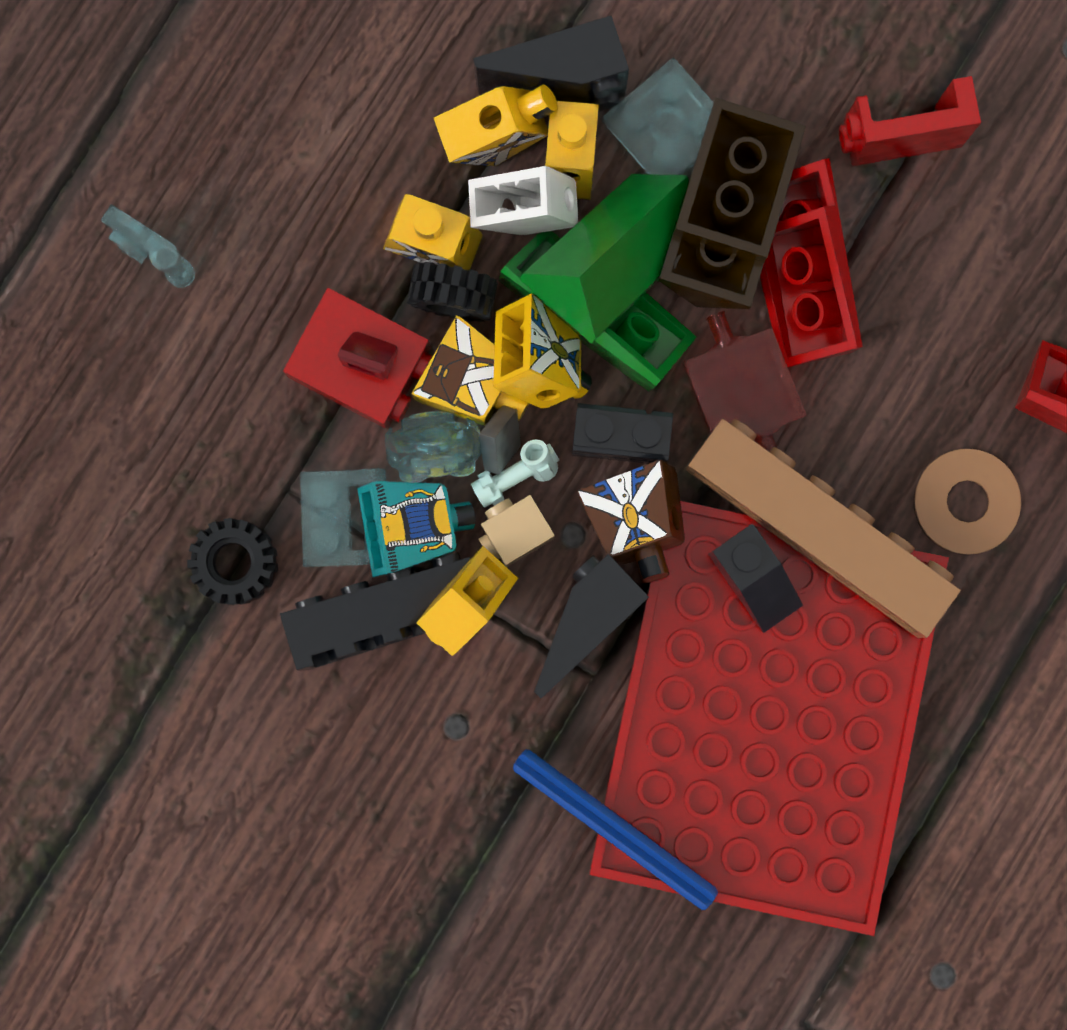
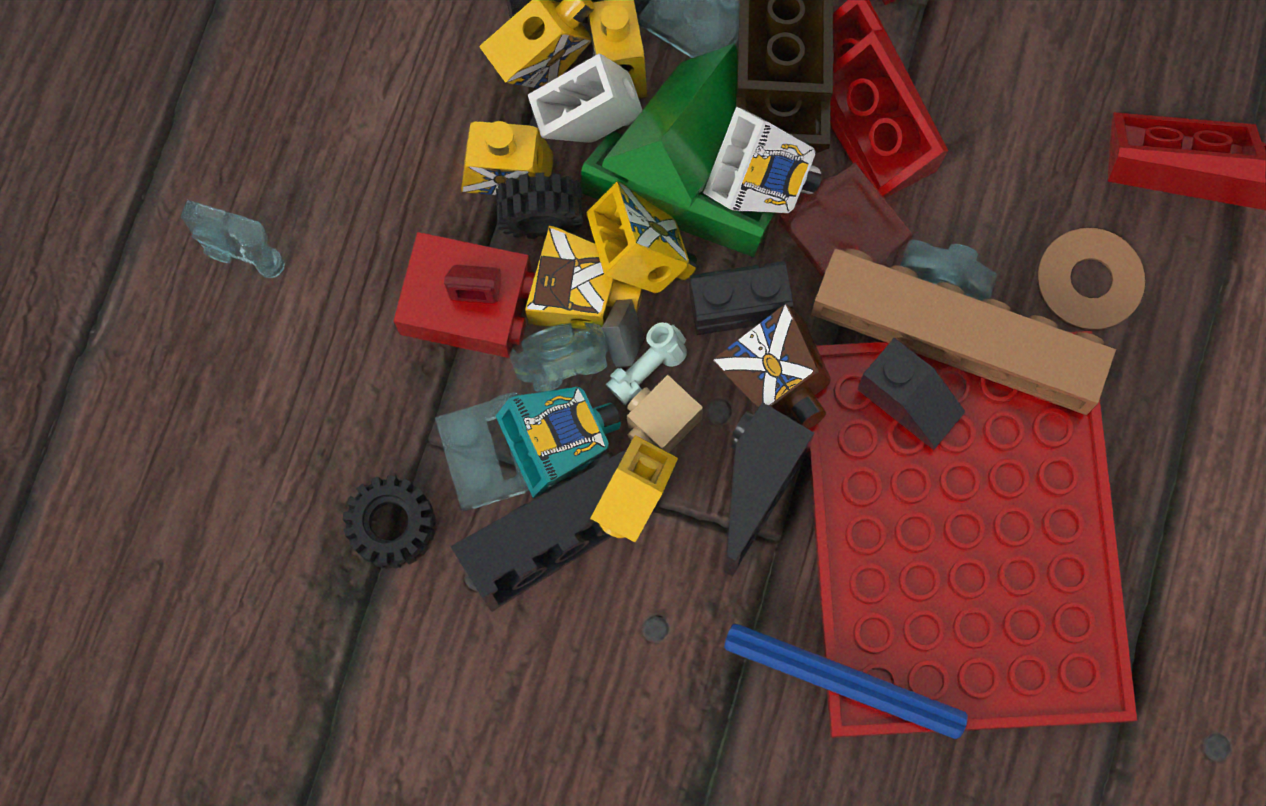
camera: 15 degrees left, 10 degrees down
none -> torso [703,107,821,213]
none -> clear light blue plate [900,240,997,301]

